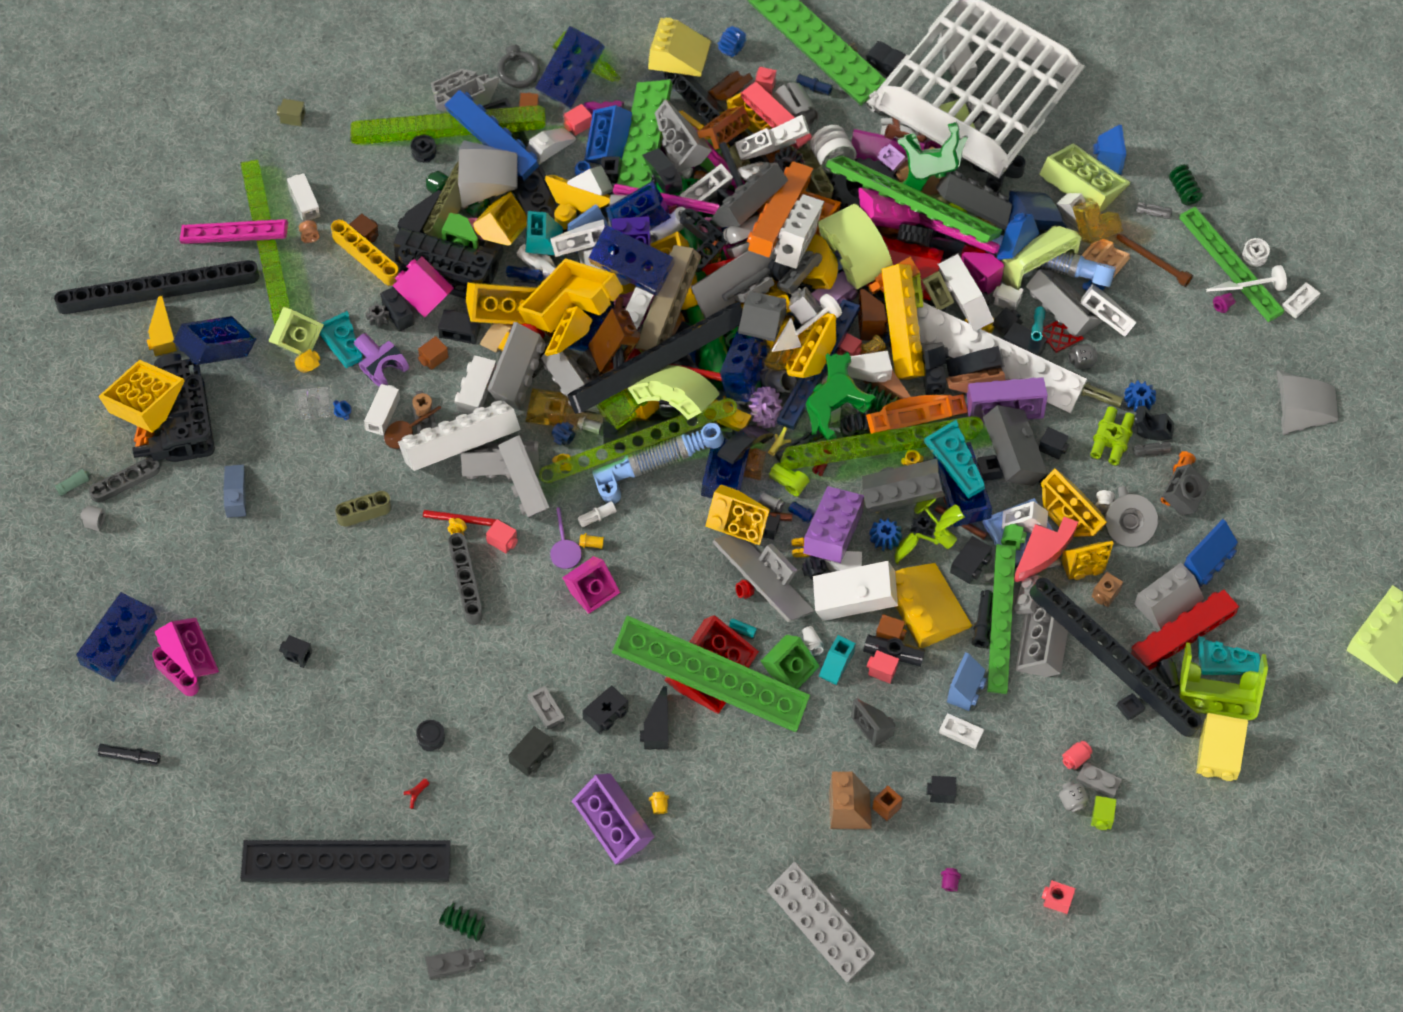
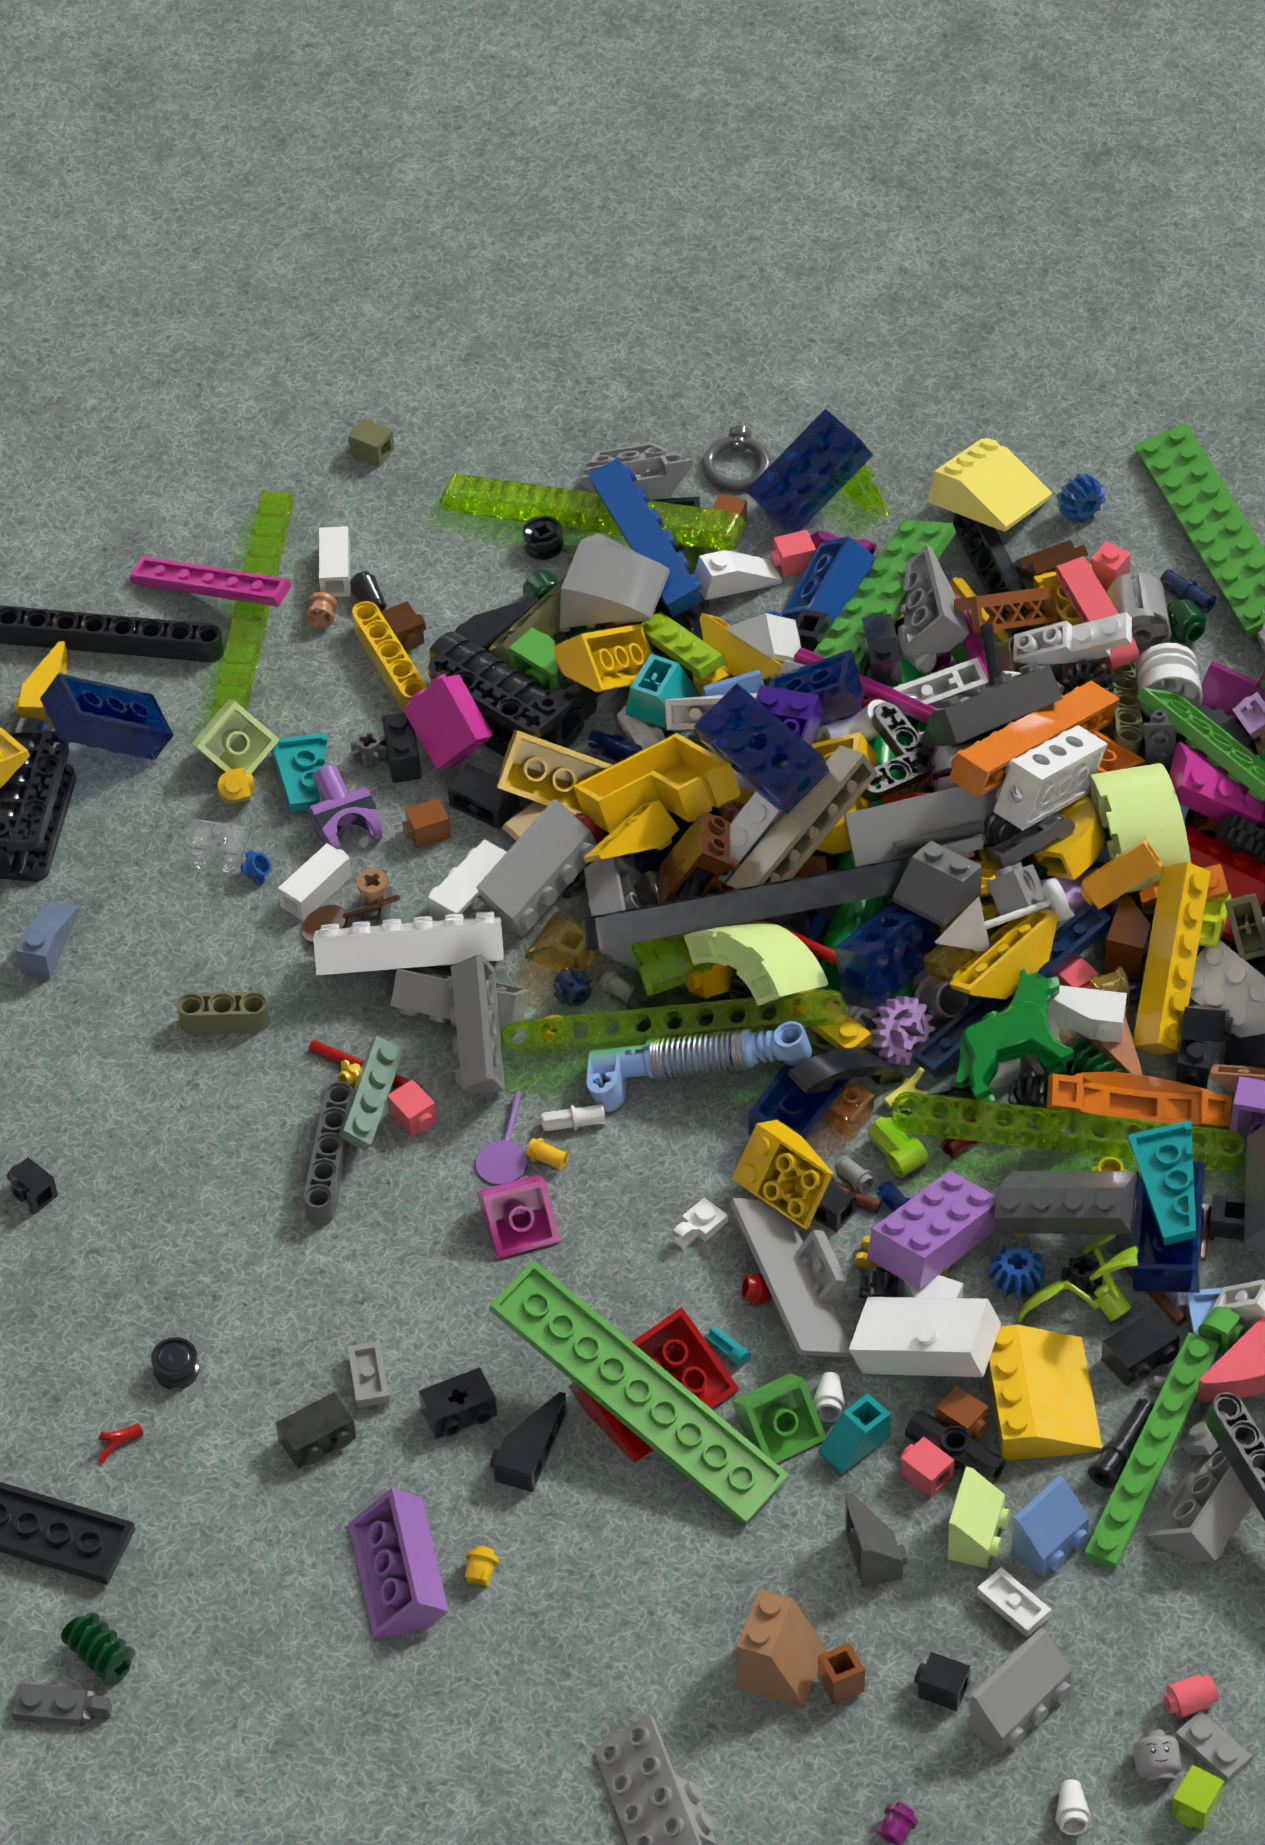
camera: 25 degrees right, 10 degrees down
none -> sand green plate [338,1036,403,1151]
none -> black cone [349,571,387,611]
none -> lime plate [642,612,726,679]
none -> white plate [673,1197,728,1249]
none -> yellowish green slope [948,1467,1010,1569]
none -> light grey slope [969,1627,1072,1755]
none -> white cone [1055,1779,1091,1835]
none -> light orange brick [1081,838,1163,910]
none -> dark grey hinge [1144,709,1176,767]
none -> dark green head [1167,599,1206,643]

